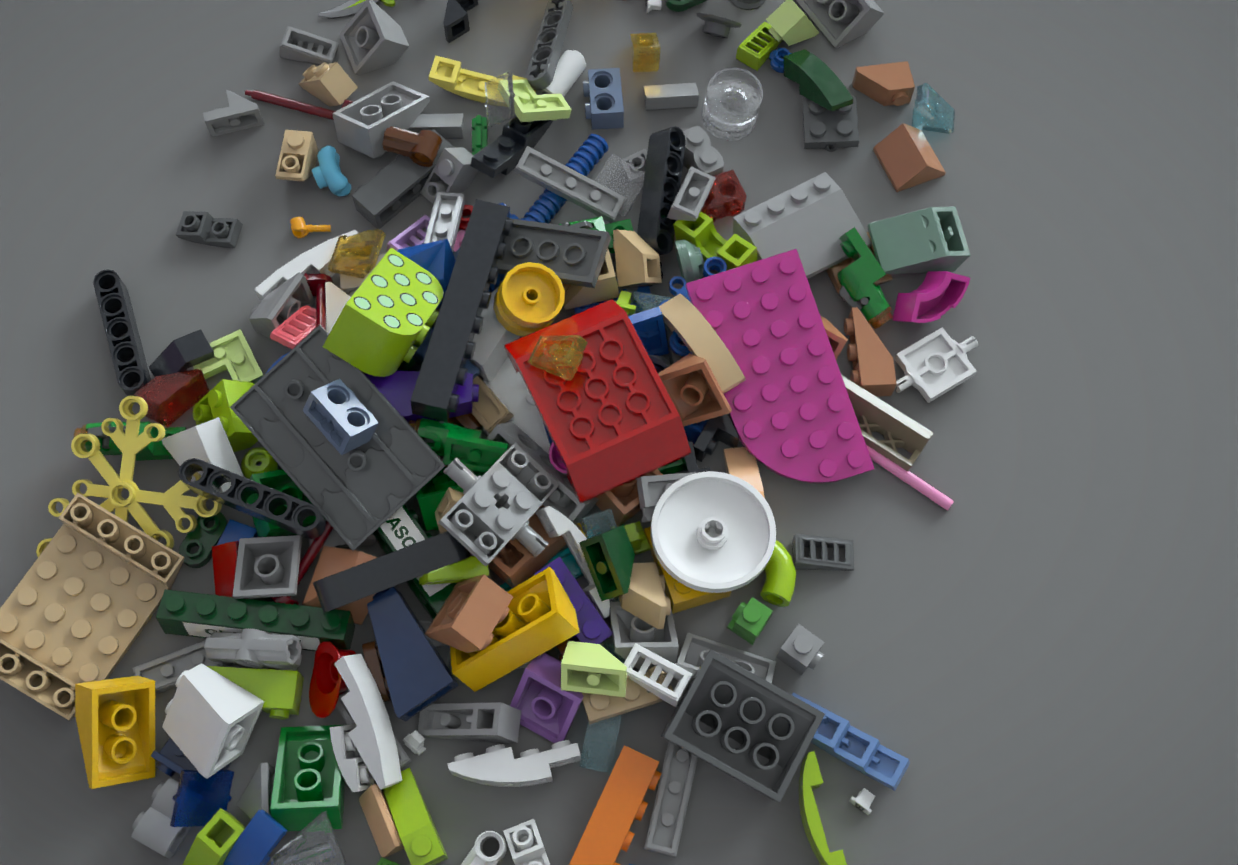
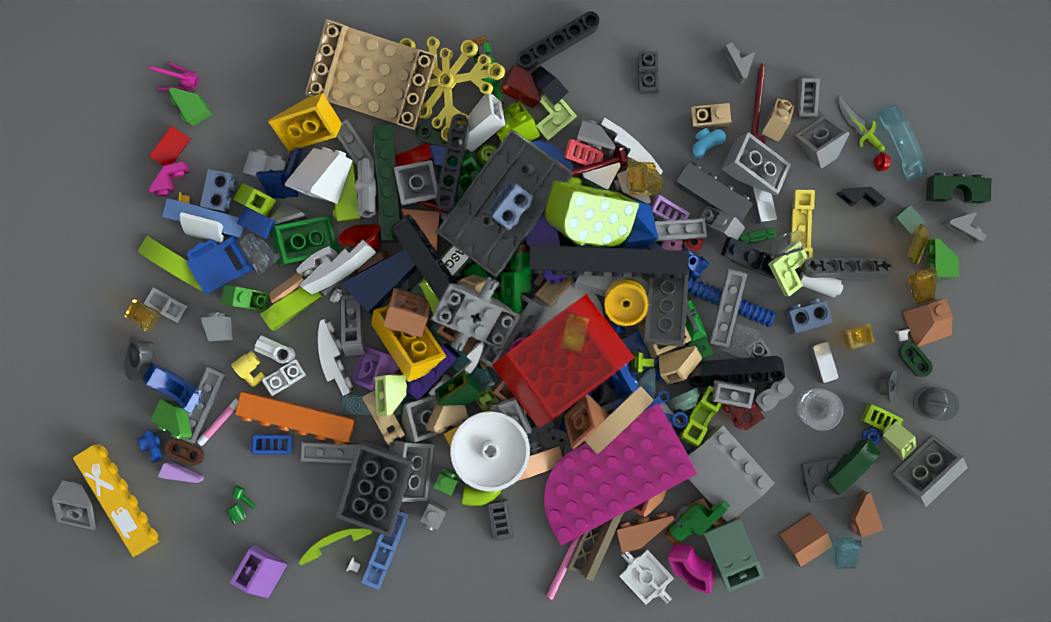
camera: 75 degrees right, 20 degrees up
light orange hand [290,217,331,238] -> none
reddish brown piece [382,126,442,167] -> none
white slope [624,643,692,707] -> none

